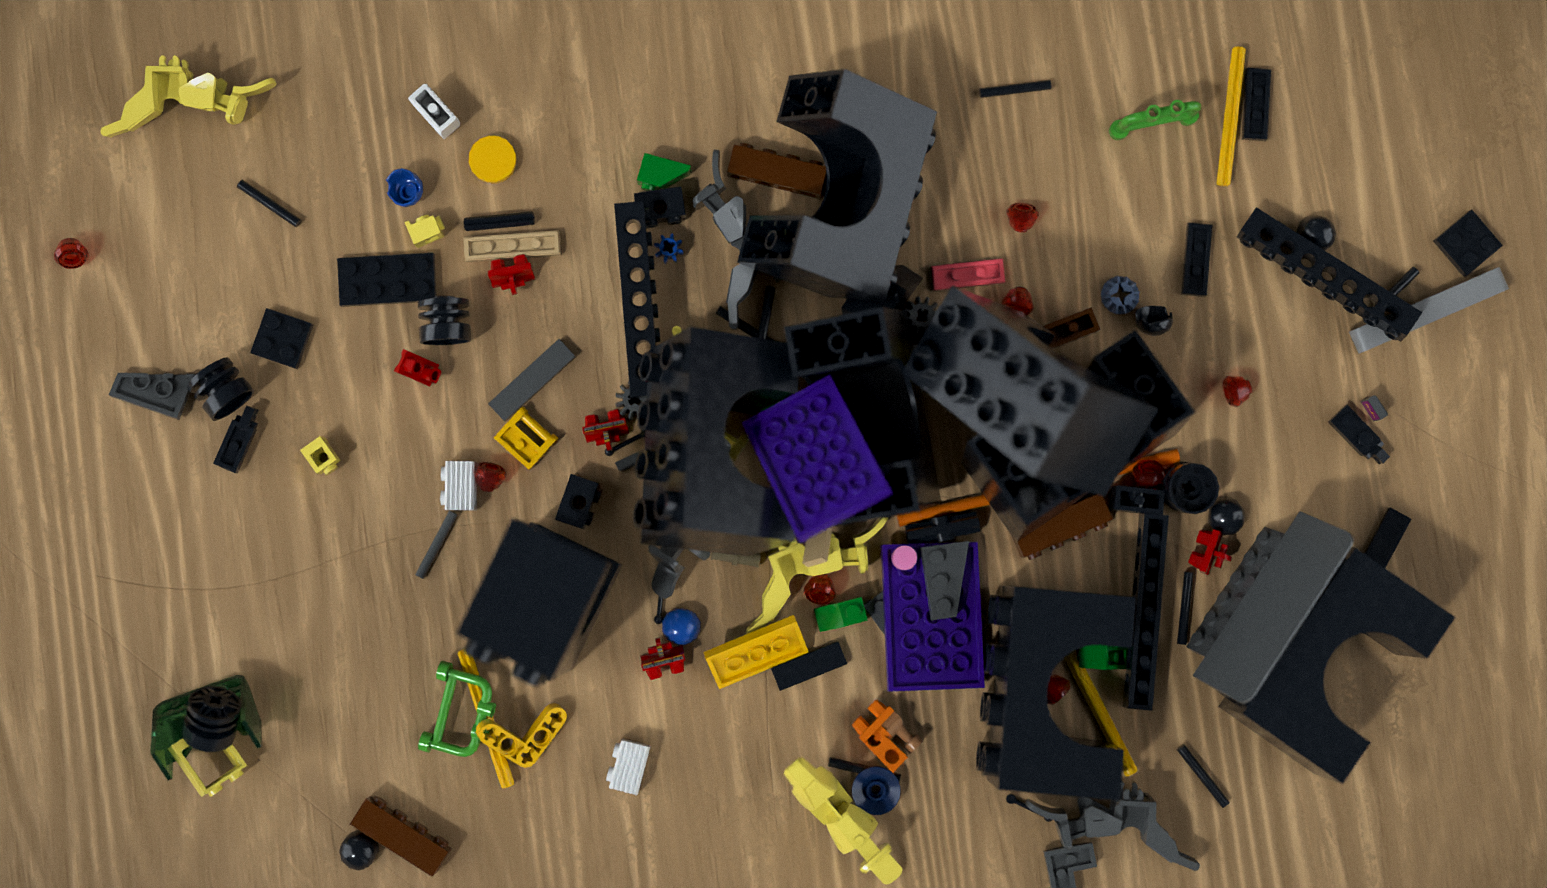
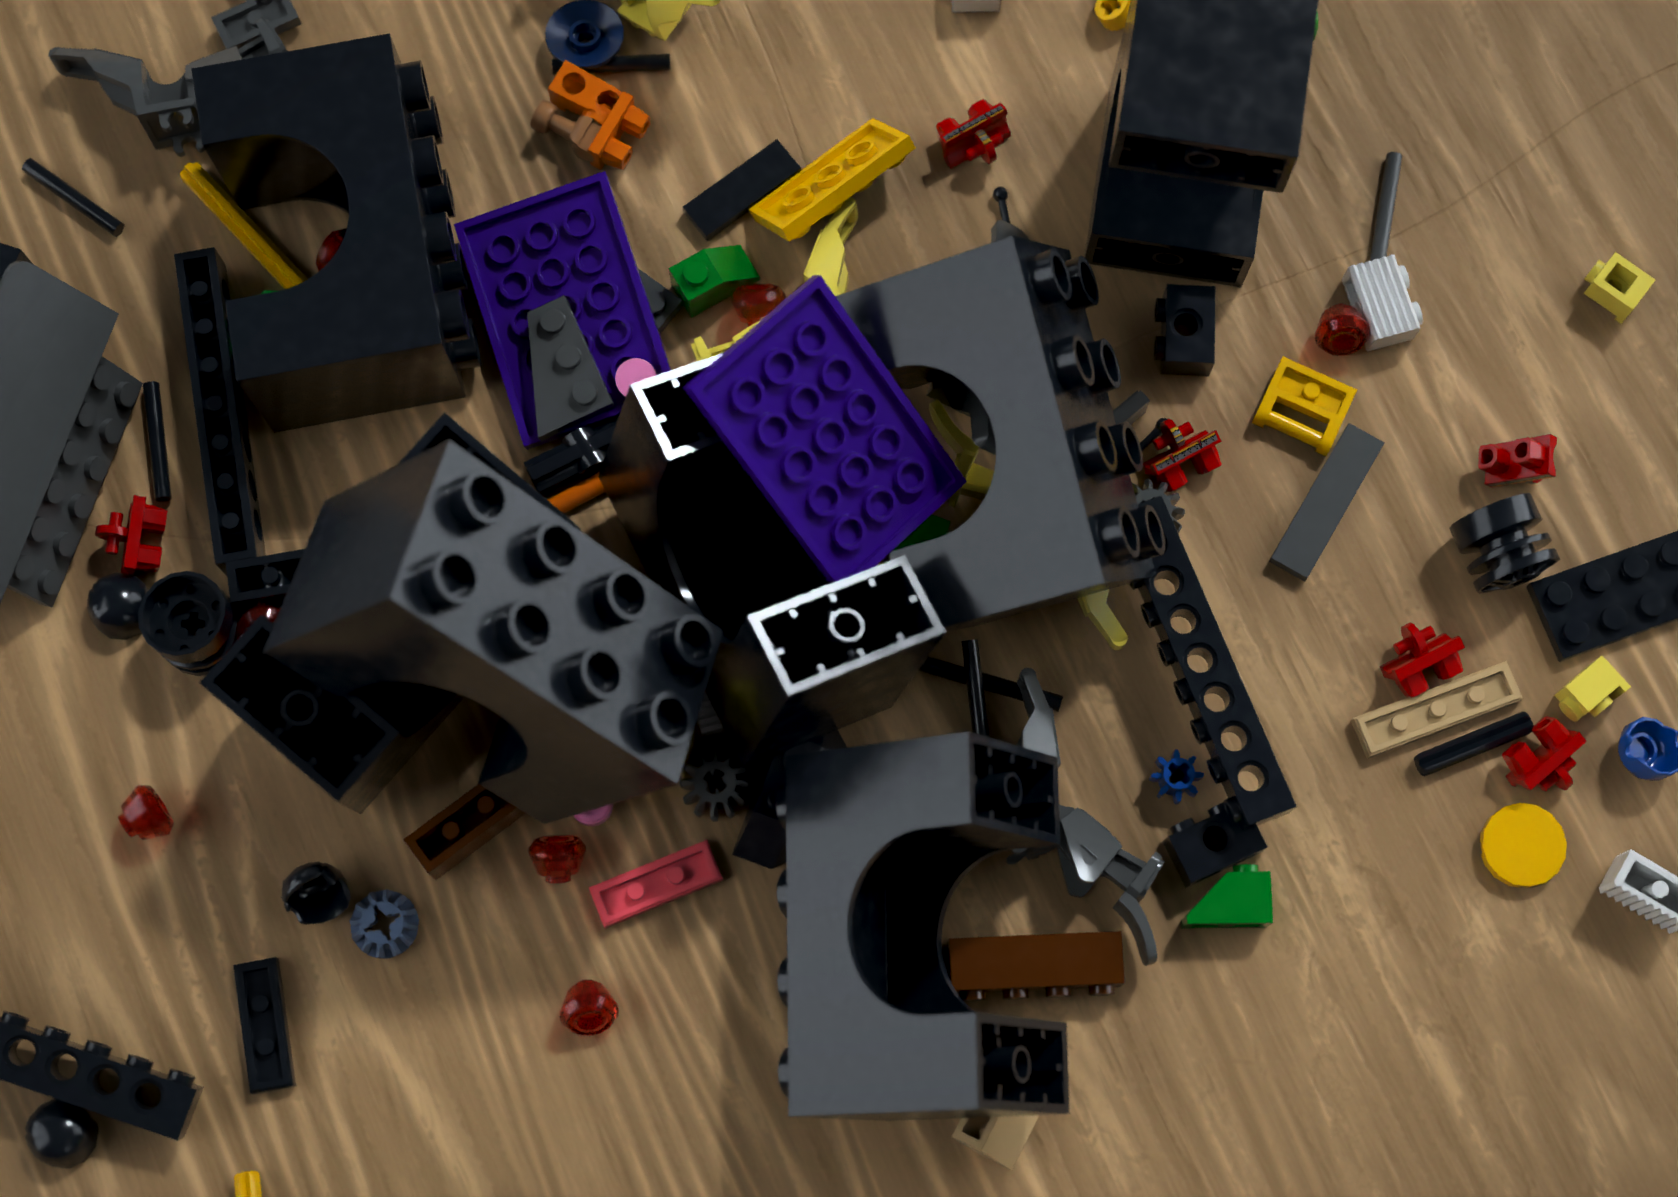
camera: 170 degrees right, 10 degrees down
blue hair [662,608,701,645] -> none
none -> red hips [1502,716,1587,792]

